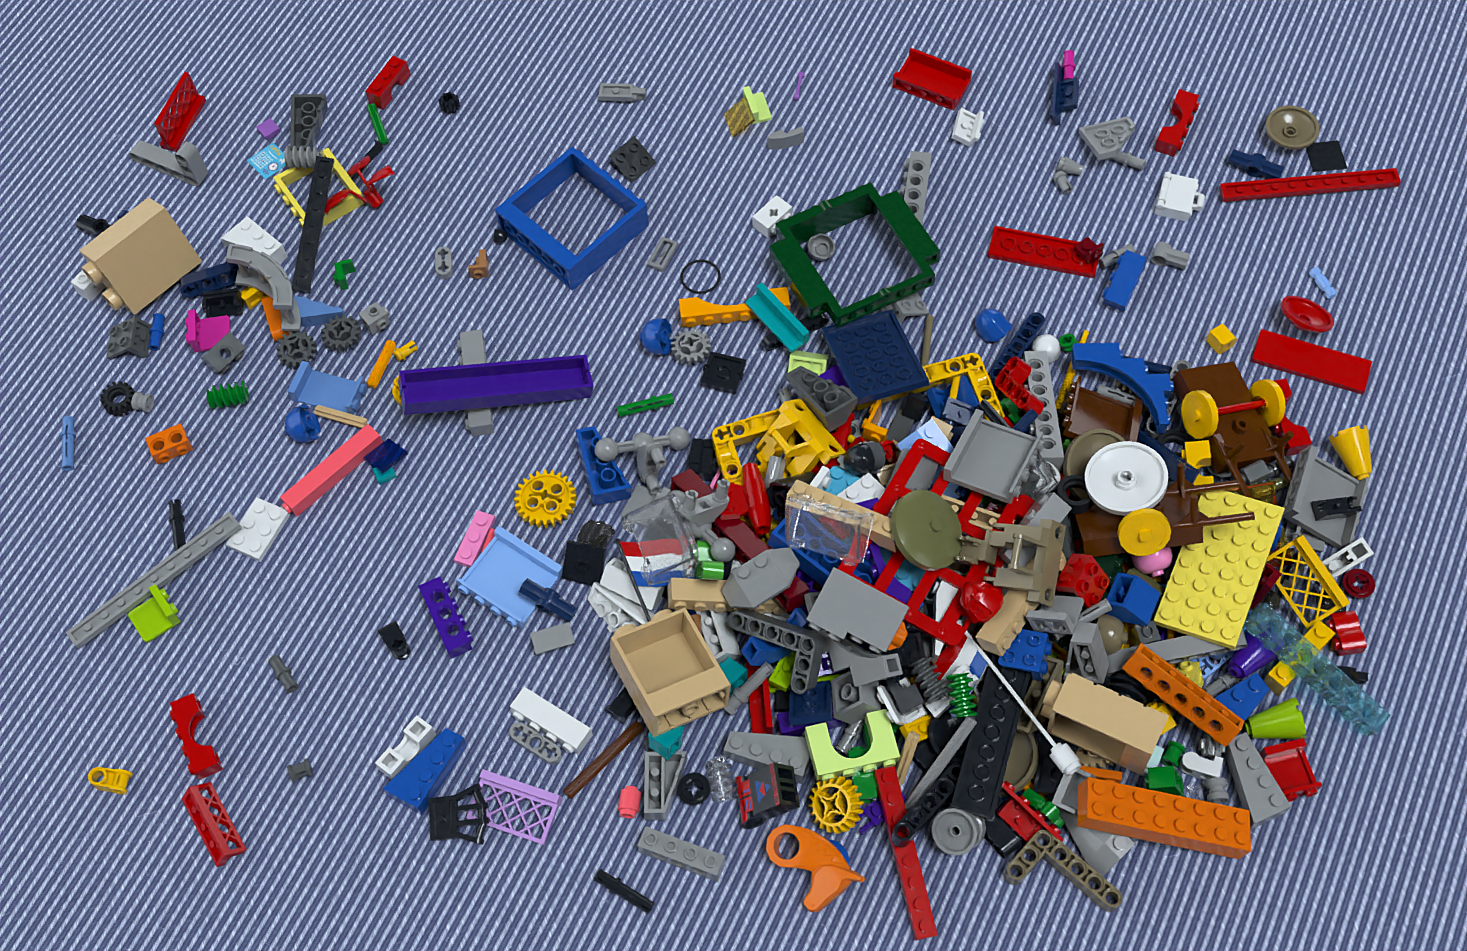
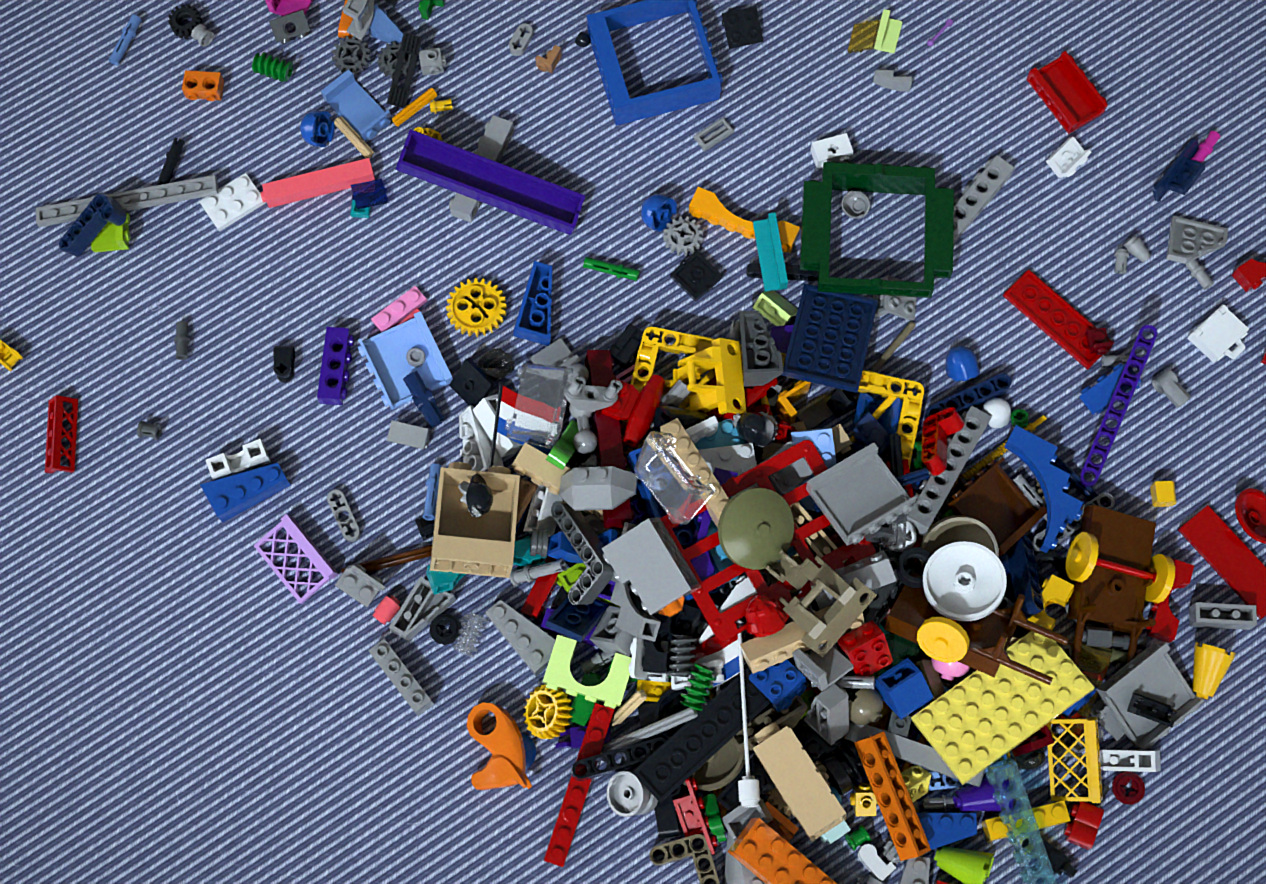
camera: 30 degrees right, 10 degrees up
red arch [169,693,223,780] -> none
black plate [429,783,489,845] -> none
white brick [510,687,593,755] -> none
light grey connector [594,426,690,495] -> none
black pin [594,869,655,914] -> none
black piece [680,259,721,294] -> none
black piece [735,763,800,829] -> none
green brick [1145,766,1184,797] -> none
none -> dark blue beam [59,193,127,257]
none -> light grey bracket [334,564,385,607]
none -> black container [387,33,422,108]
none -> light grey tile [406,347,426,367]
none -> medium blue pin [423,464,442,520]
none -> black hair [459,473,493,518]
none -> dark grey wheel [530,529,548,557]
none -> dark purple beam [1080,325,1157,487]
none -> light grey brick [1189,602,1257,630]

